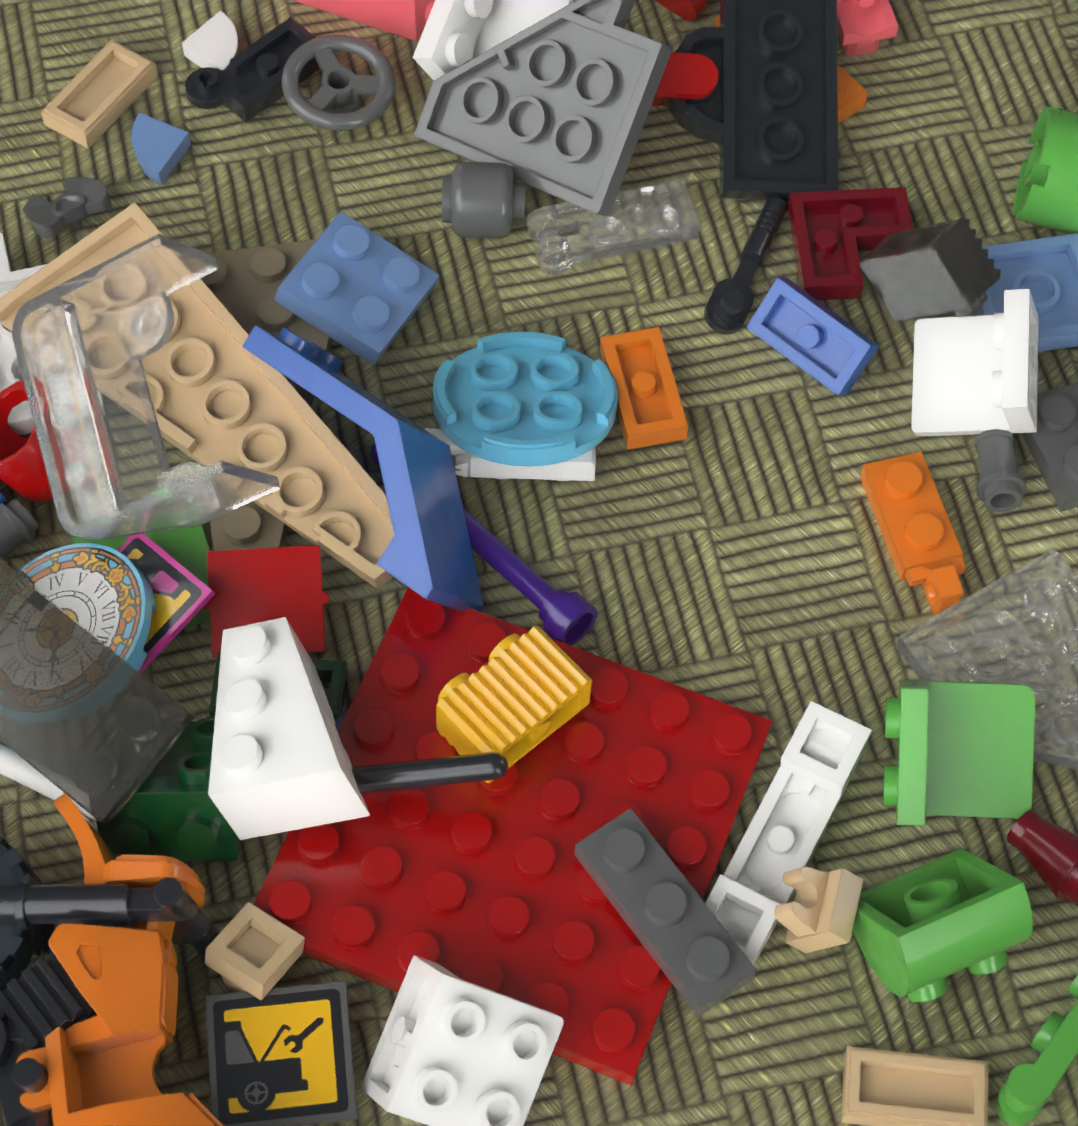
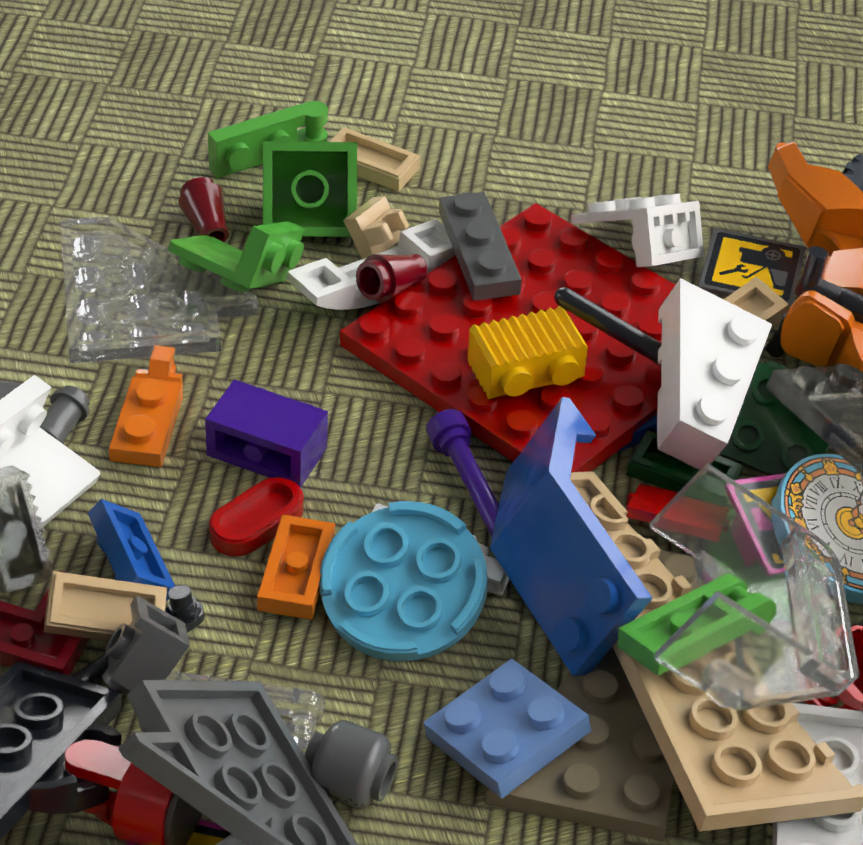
camera: 160 degrees left, 15 degrees down
none -> tan tile [43,571,167,641]
none -> dark grey brick [102,595,190,696]
none -> dark purple brick [205,379,328,488]
none -> red tile [209,477,304,556]
none -> dark red cone [356,254,427,302]
none -> bright green plate [617,573,776,676]

